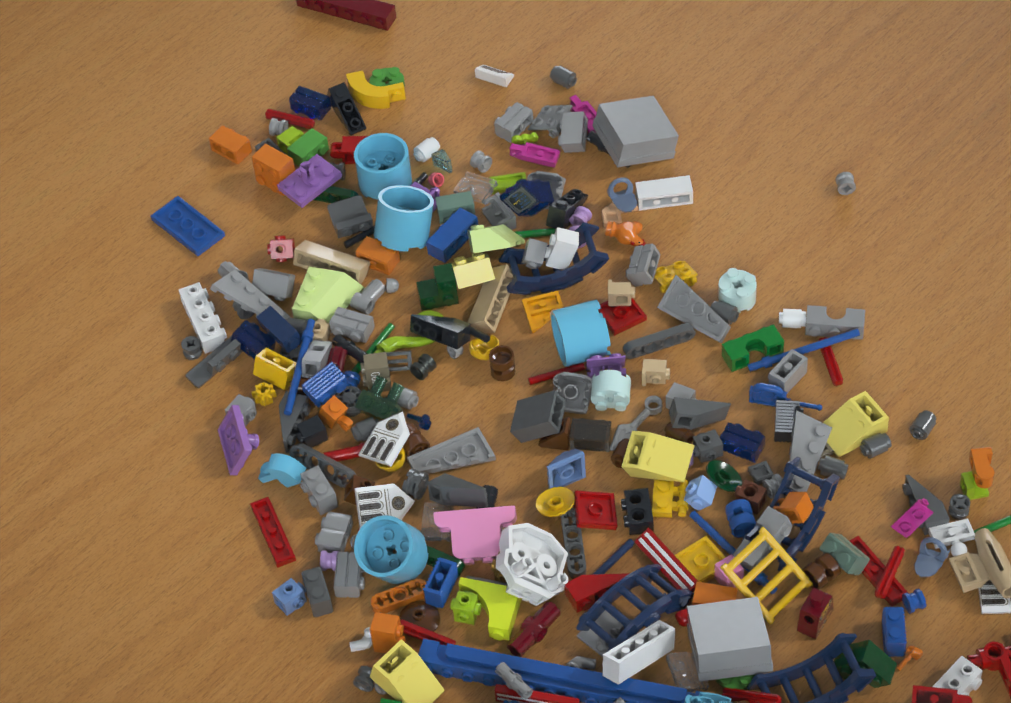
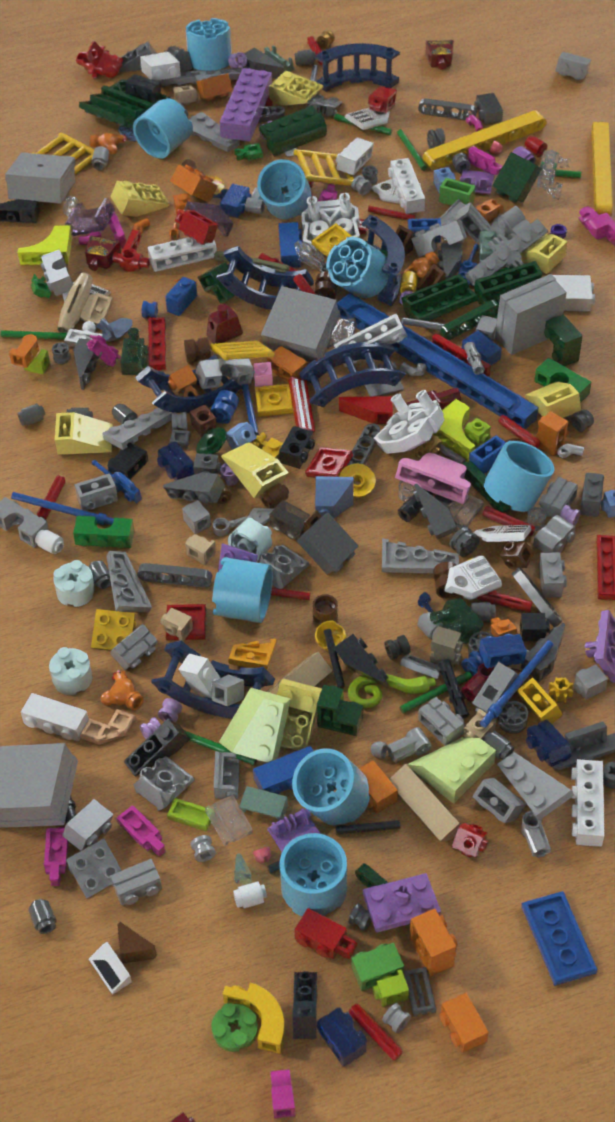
camera: 155 degrees left, 0 degrees up
dark blue brick [256,305,302,353] -> none
medium azure brick [258,453,306,488] -> none
dark grey bracket [327,195,373,239] -> none
clear blue slope [499,179,555,217] -> none
lime piece [511,132,539,145] -> none
dark blue bar [592,539,635,575] -> none
sand blue piece [607,177,637,213] -> none
sand green brick [820,533,870,575] -> none
red axle [874,546,905,599] -> none
none -> light aqua brick [49,647,92,695]
none -> reddish brown slope [117,922,157,964]
none -> clear green brick [120,328,148,375]
none -> dark pink leg [270,1069,295,1119]

